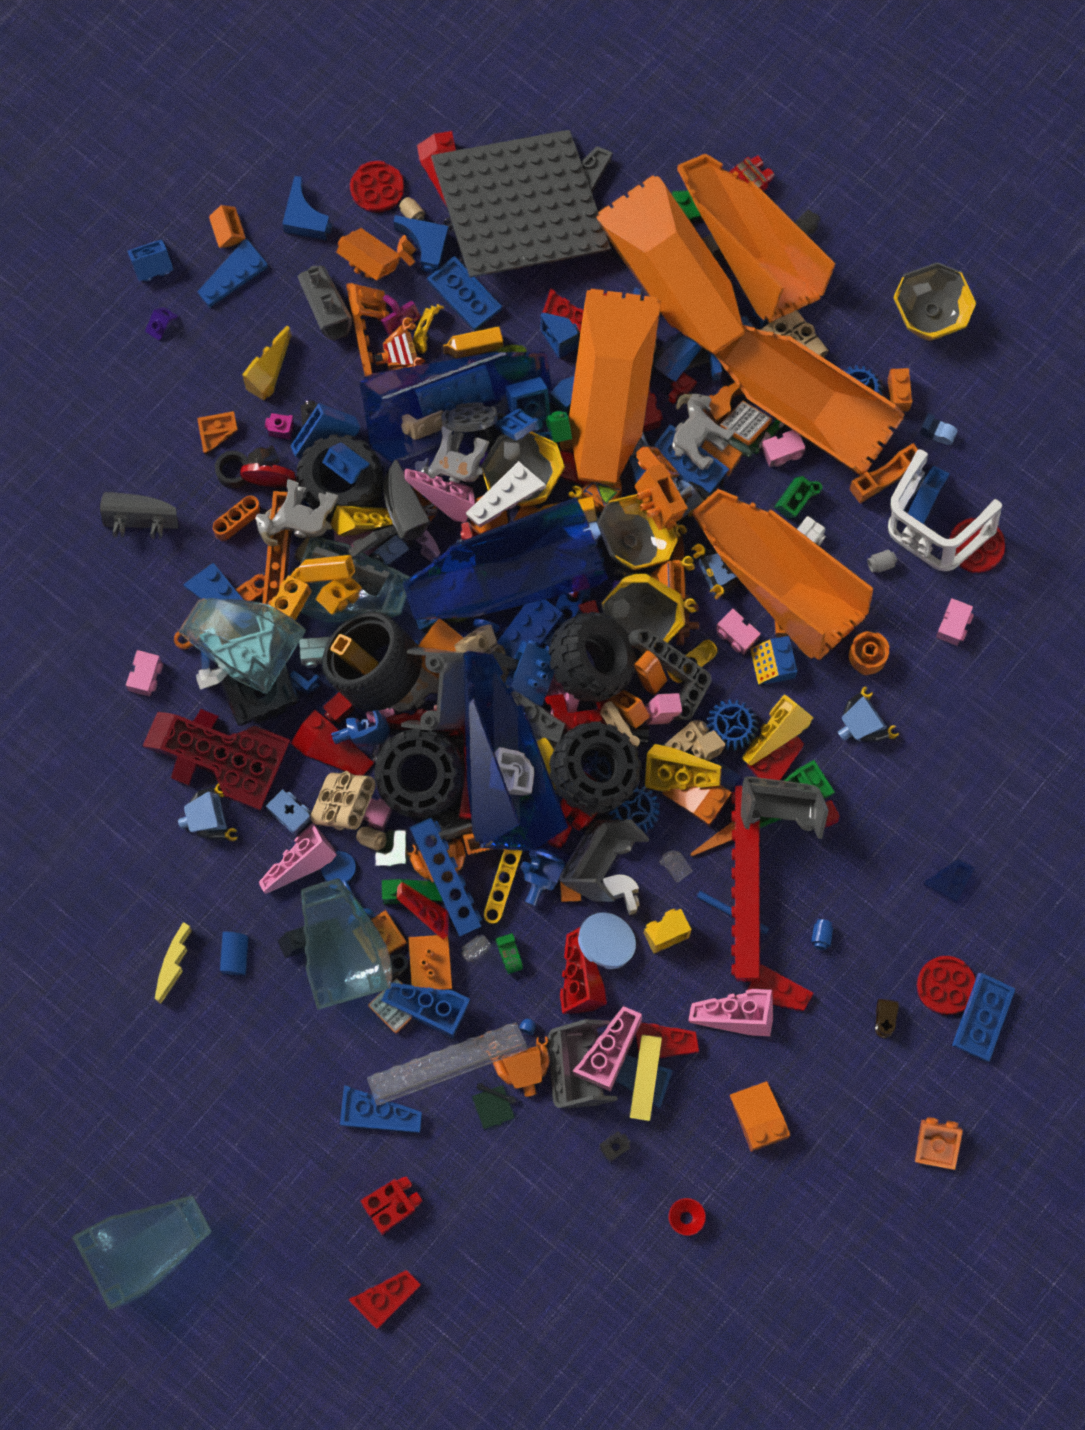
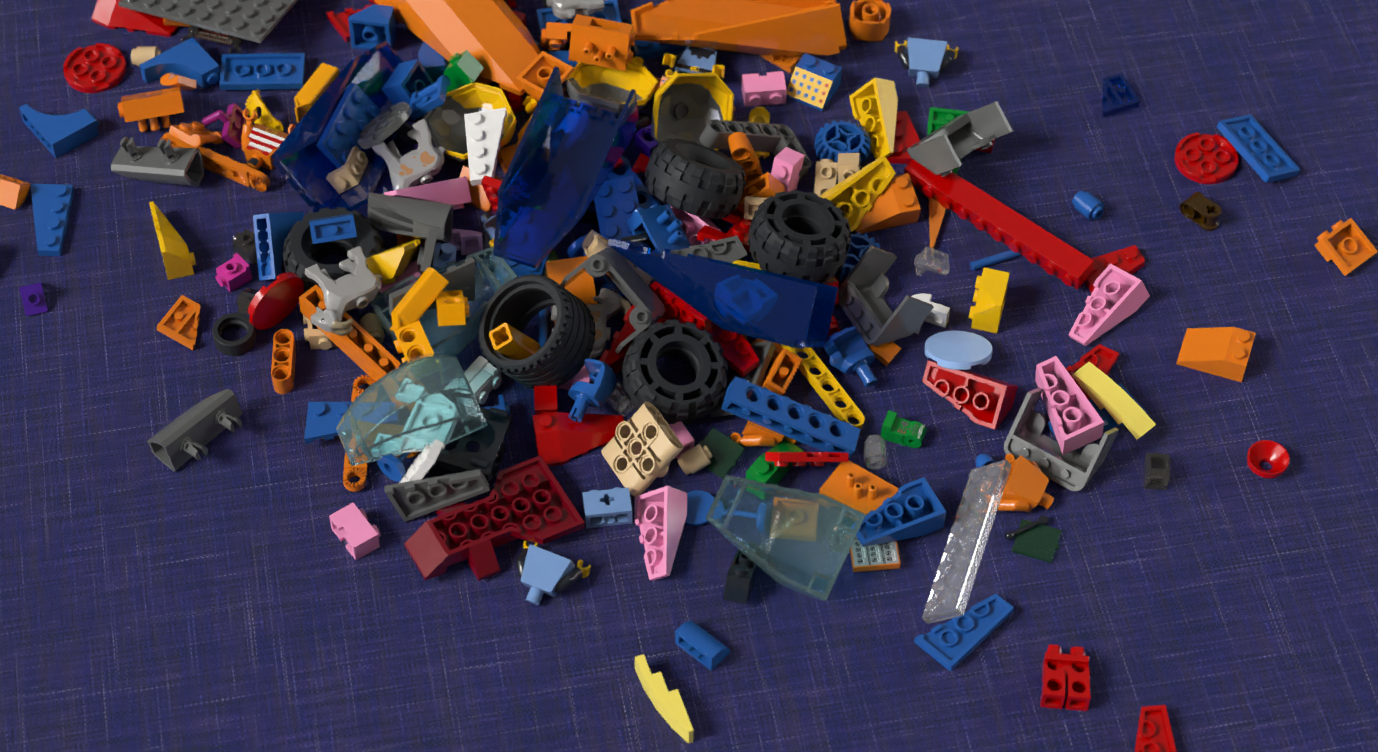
camera: 50 degrees left, 20 degrees down
none -> dark grey wing [384,469,490,522]
none -> orange slope [516,51,574,102]

